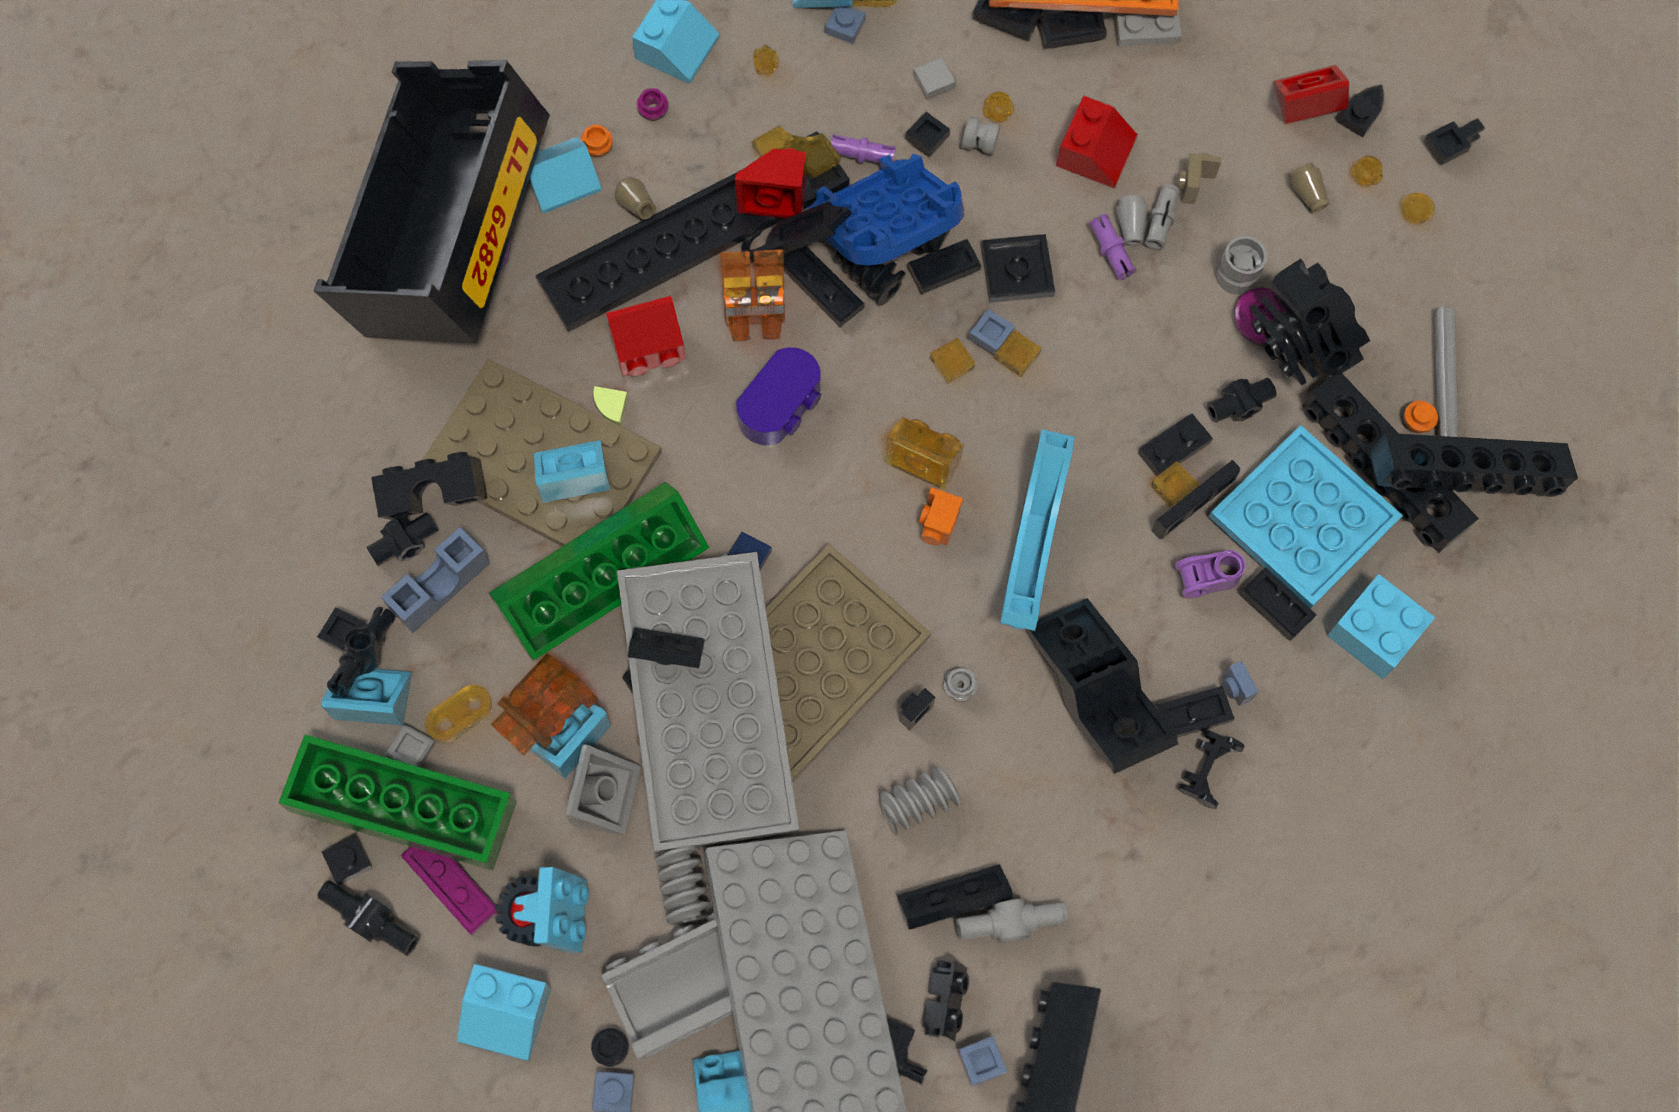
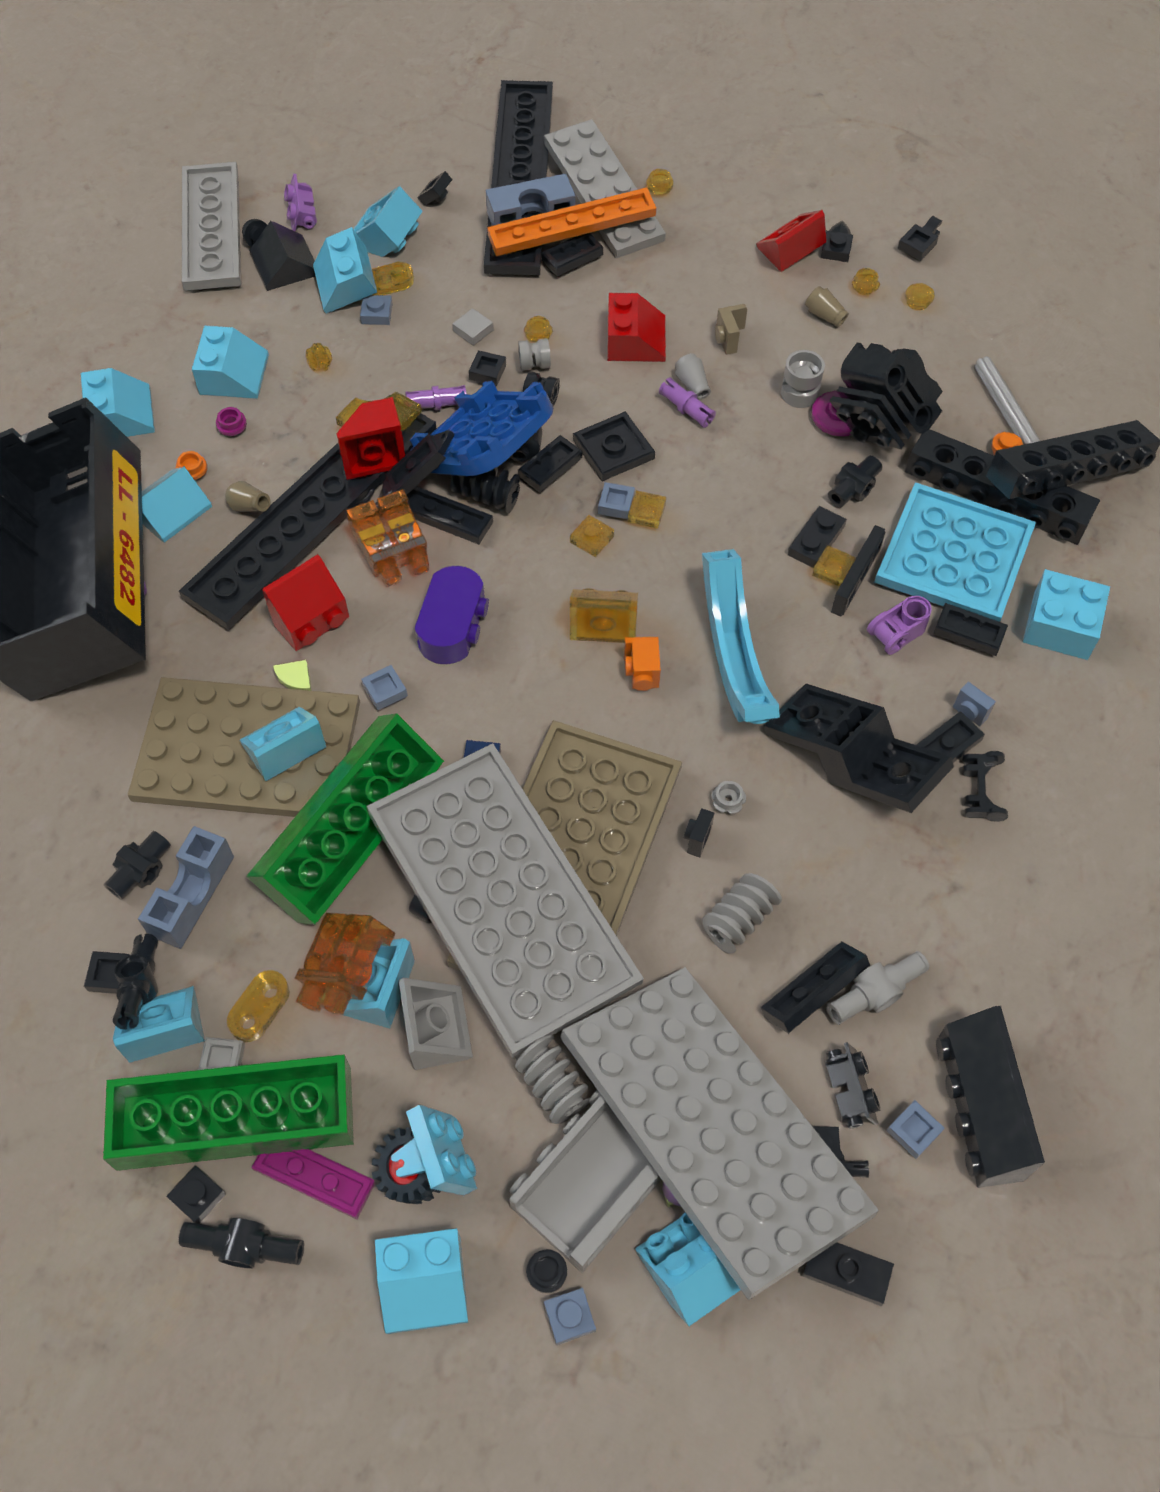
camera: 20 degrees left, 10 degrees down
black arch [371,452,487,520] -> none
black plate [628,628,705,668] -> none
light grey pin [1145,184,1180,250] -> none
none -> medium azure slope [81,368,155,437]
none -> sand blue plate [361,665,408,710]
none -> black wheel [522,371,560,406]

